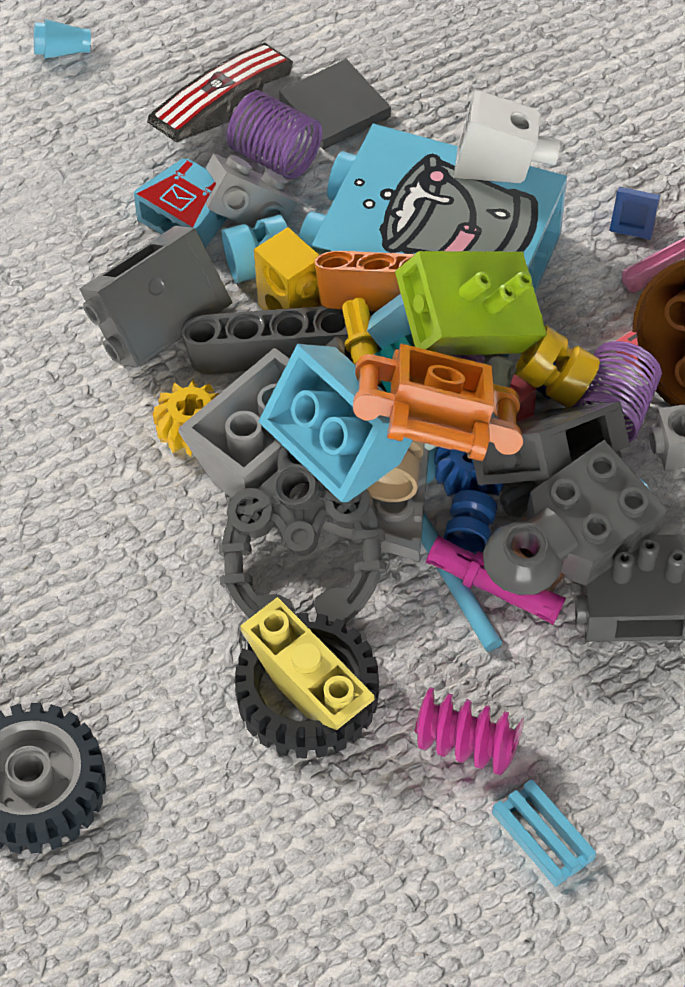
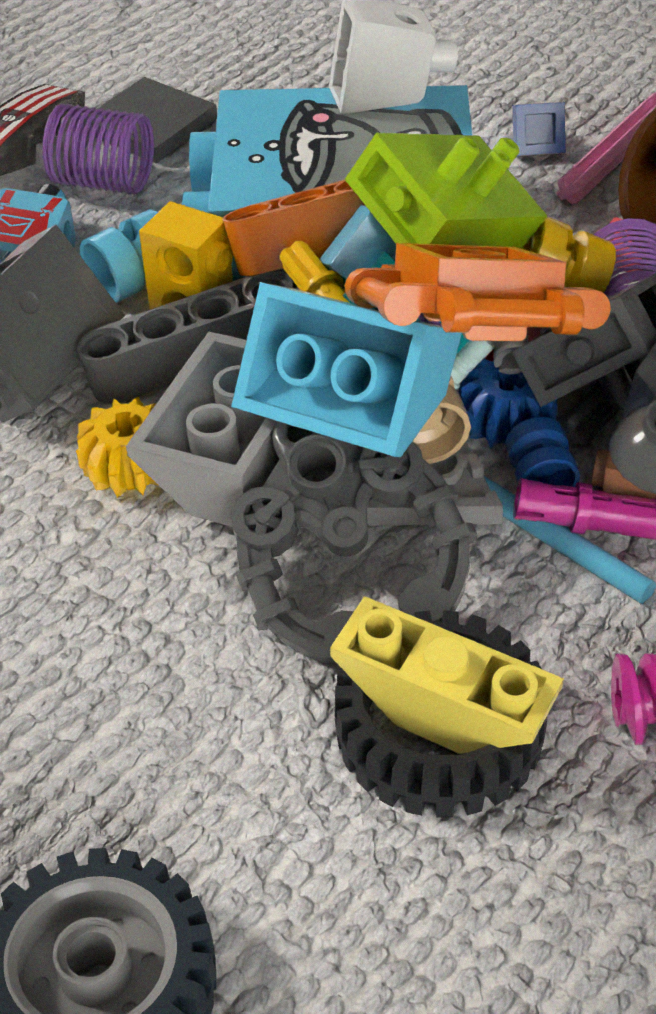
camera: 20 degrees left, 10 degrees down
light grey bracket [206,153,298,228] -> none

